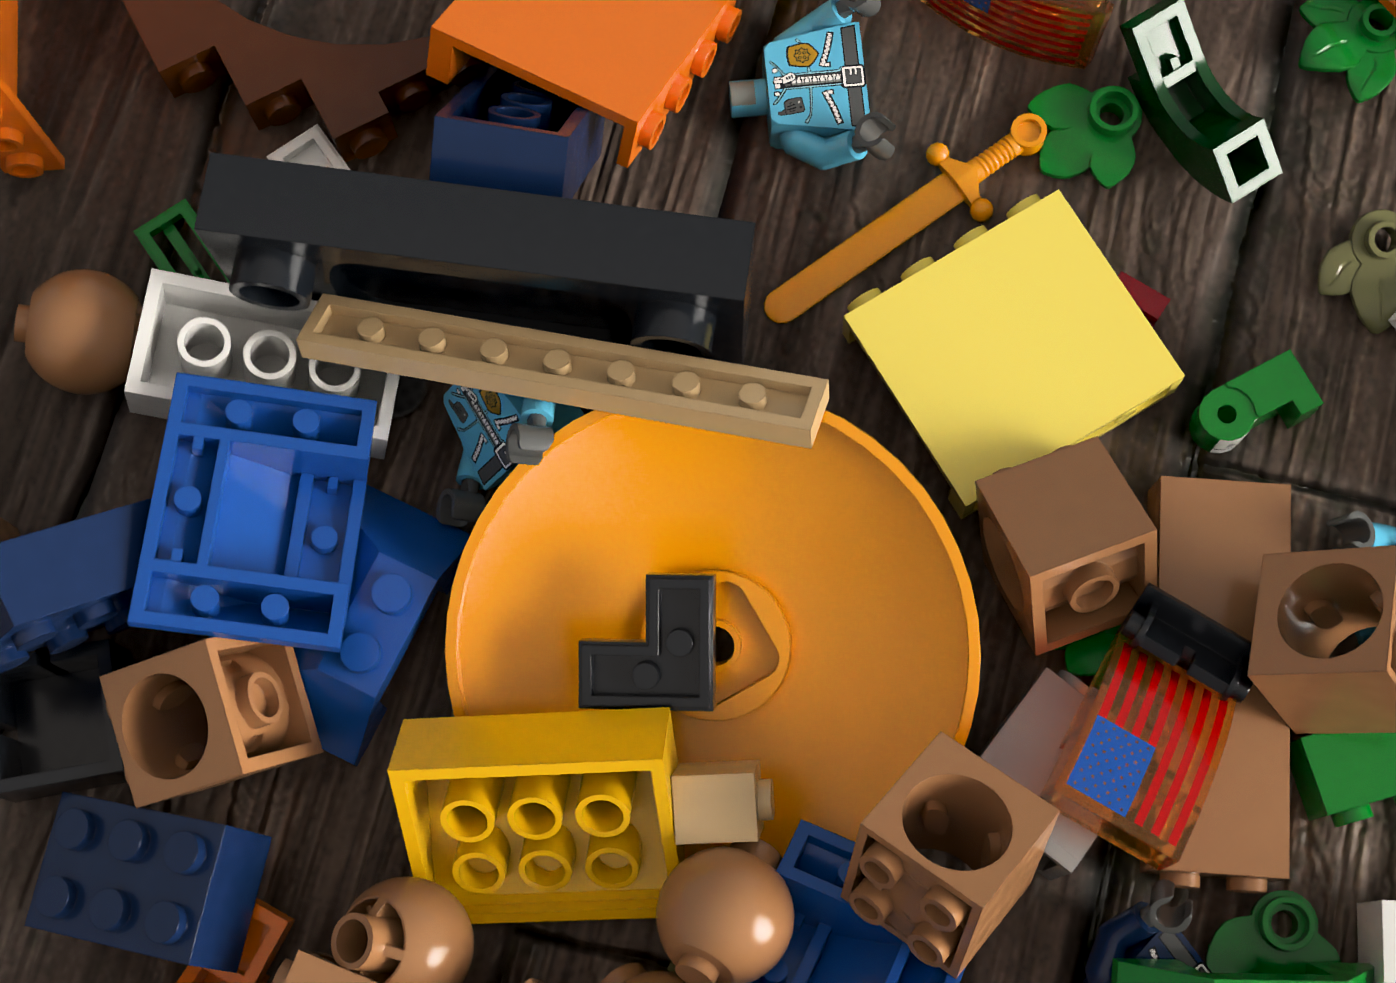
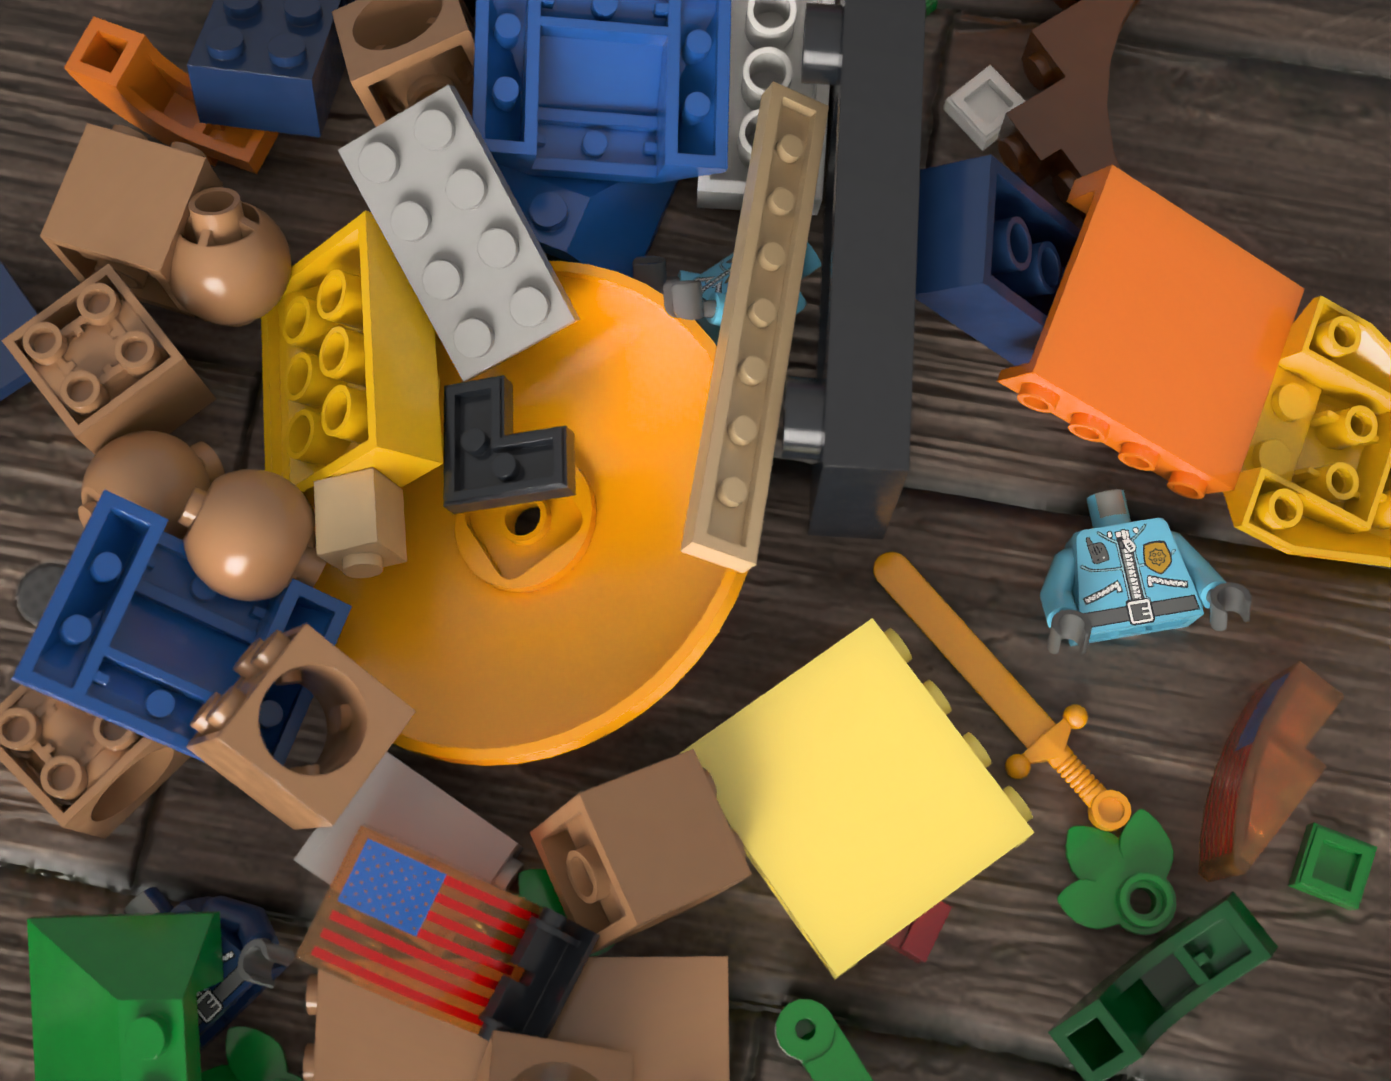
camera: 85 degrees right, 0 degrees up
none -> light grey plate [338,84,580,382]

